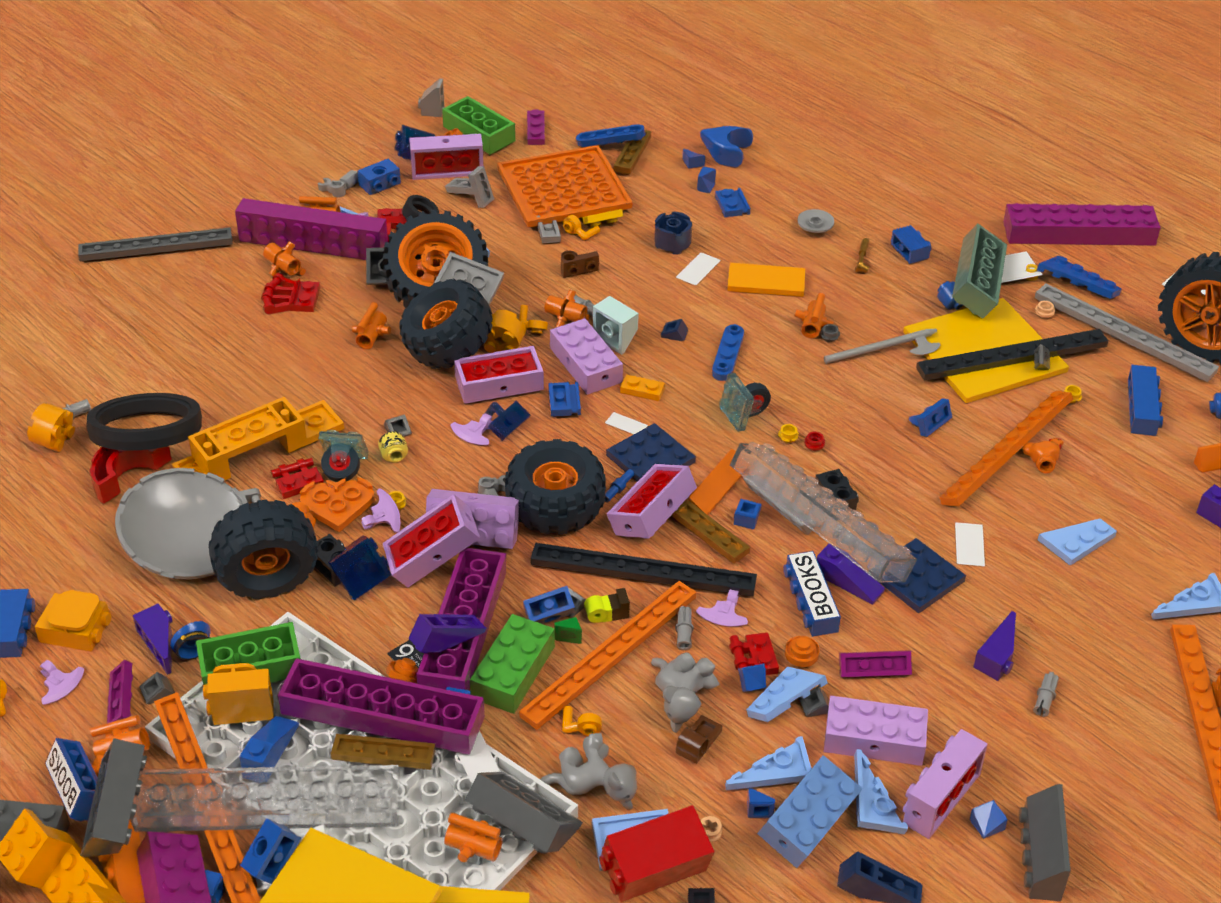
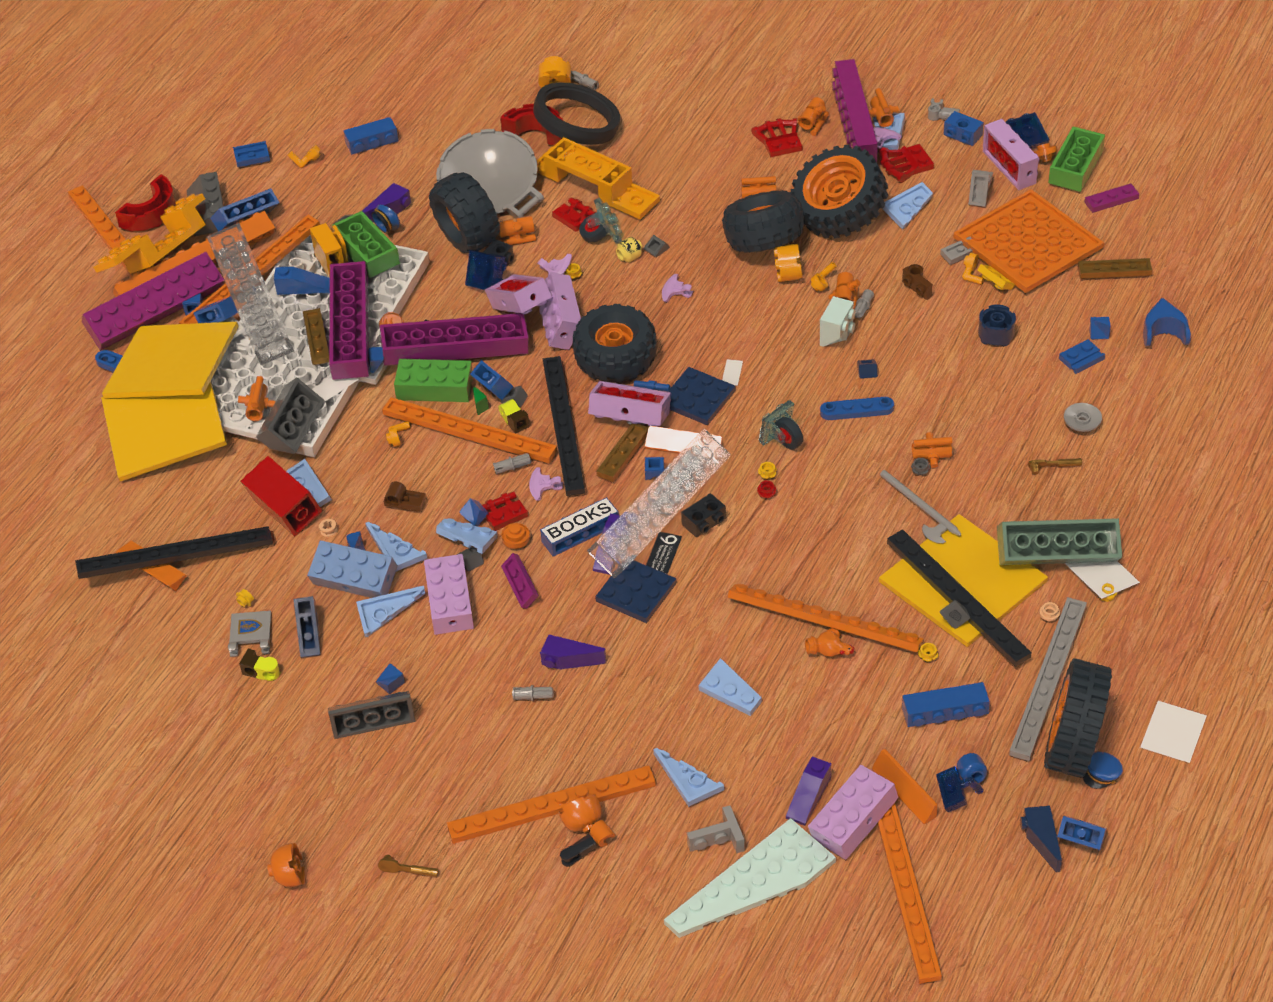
camera: 75 degrees right, 5 degrees up
light orange brick [35,590,111,652] -> none
lavender piece [40,660,84,705] -> none
dark grey plate [78,227,233,261] -> none
dark grey slope [80,738,147,857] -> none
orange pin [90,715,150,757] -> none
magenta plate [107,660,133,723] -> none
orange plate [299,477,375,532] -> none
black tyre [402,195,439,218] -> none
dark purple slope [408,614,487,653] -> none
light grey slope [418,78,445,117] -> none
light grey plate [434,252,504,306] -> none
lavender brick [454,346,544,404] -> none
clear blue plate [484,401,531,441] -> none
light grey animal [540,733,637,810] -> none
blue plate [548,382,581,416] -> none
lavender brick [550,318,623,395] -> none
blue plate [576,124,645,148] -> none
light orange plate [620,374,665,401] -> none
light grey animal [651,652,720,733] -> none
white sticker [676,252,721,285] -> none
blue slope [682,149,705,169] -> none
light orange tile [727,263,805,297] -> none
blue brick [891,225,932,264] -> none
lavender brick [902,729,988,839] -> none
blue tile [909,398,952,437] -> none
white sticker [955,523,985,566] -> none
magenta brick [1003,203,1161,246] -> none
blue wing [1037,256,1122,299] -> none

